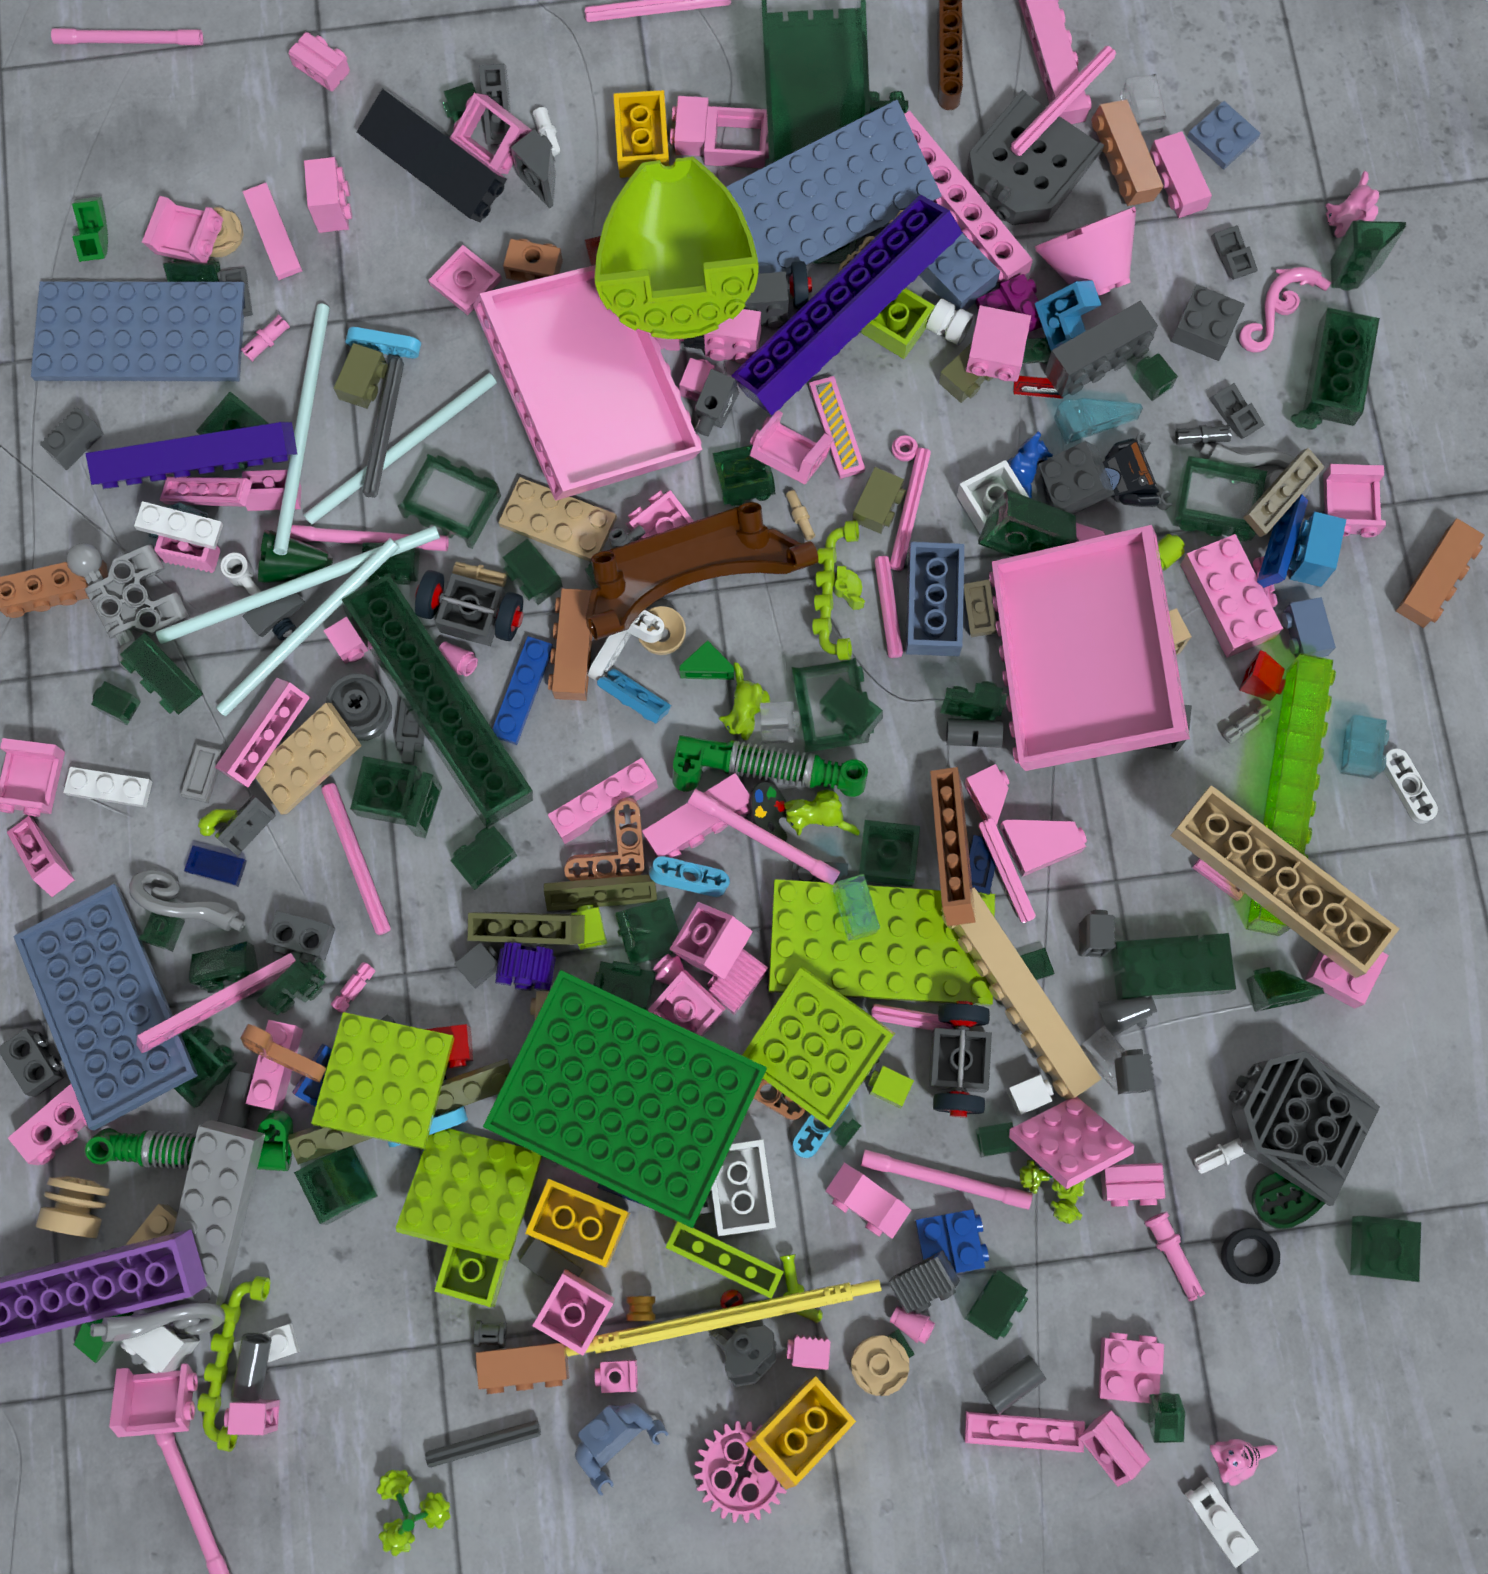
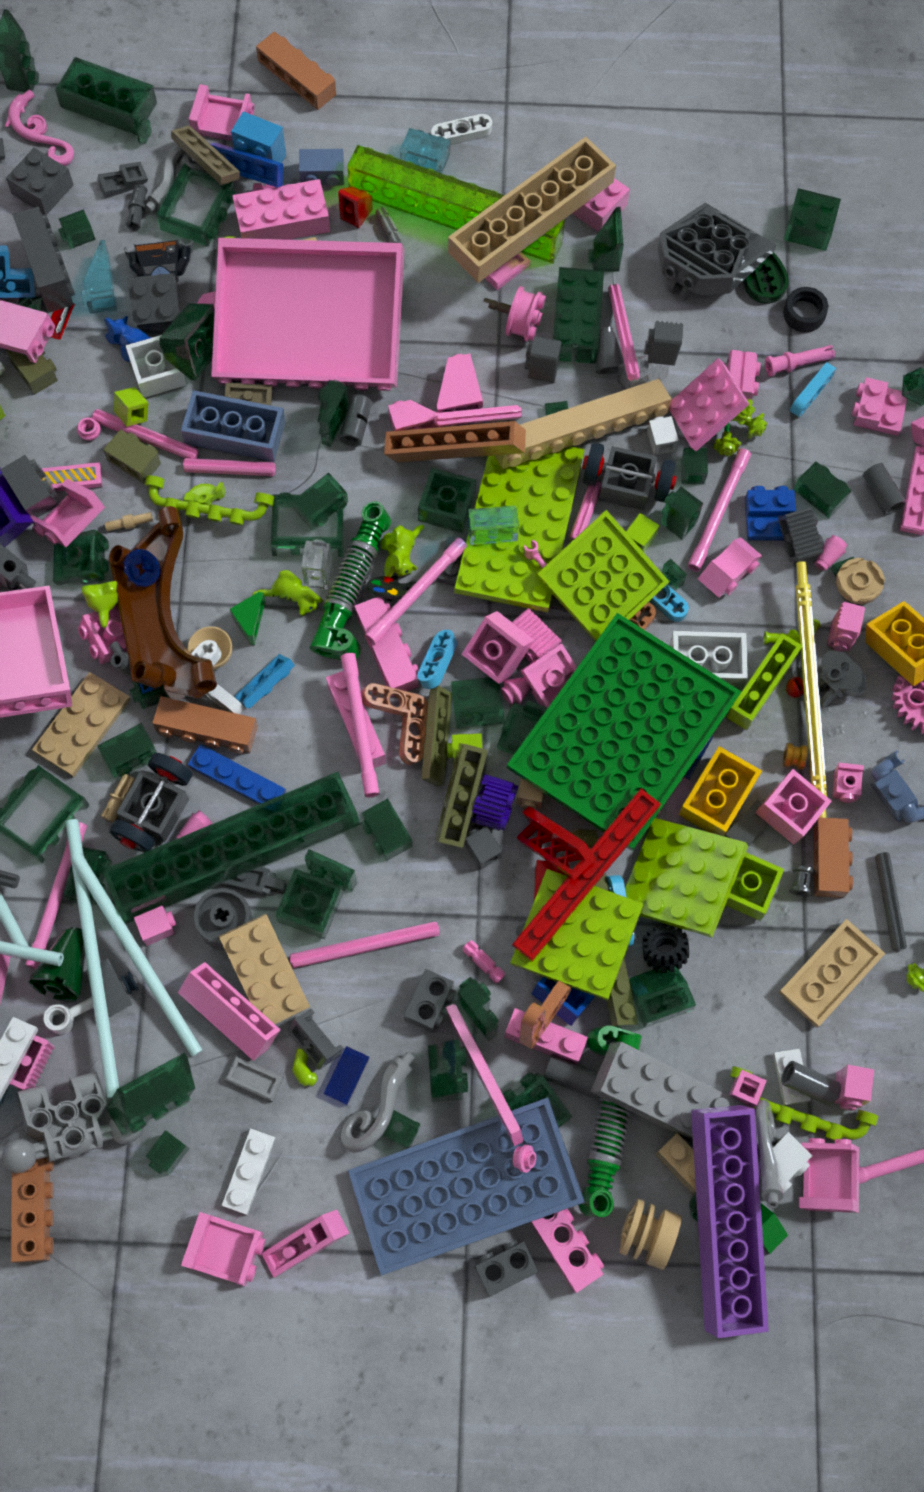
camera: 85 degrees left, 5 degrees down
white axle [1194,1137,1246,1174] -> none
none -> dark grey brick [0,455,58,517]
none -> lime animal [81,581,118,628]
none -> lime brick [113,387,149,427]
none -> clear blue gear [123,549,160,588]
none -> bright pink piece [341,653,380,798]
none -> bright pink wheel [483,286,546,342]
none -> red tile [512,789,661,962]
none -> bright pink plate [513,1145,536,1173]
none -> red fence [516,806,596,880]
none -> bright pink hand [524,540,546,568]
none -> bright pink axle [608,284,640,381]
none -> black tyre [642,924,689,973]
none -> clear green brick [661,486,703,540]
none -> bright pink brick [729,1070,767,1108]
none -> tan plate [778,919,885,1028]
none -> medium azure beam [790,362,837,417]

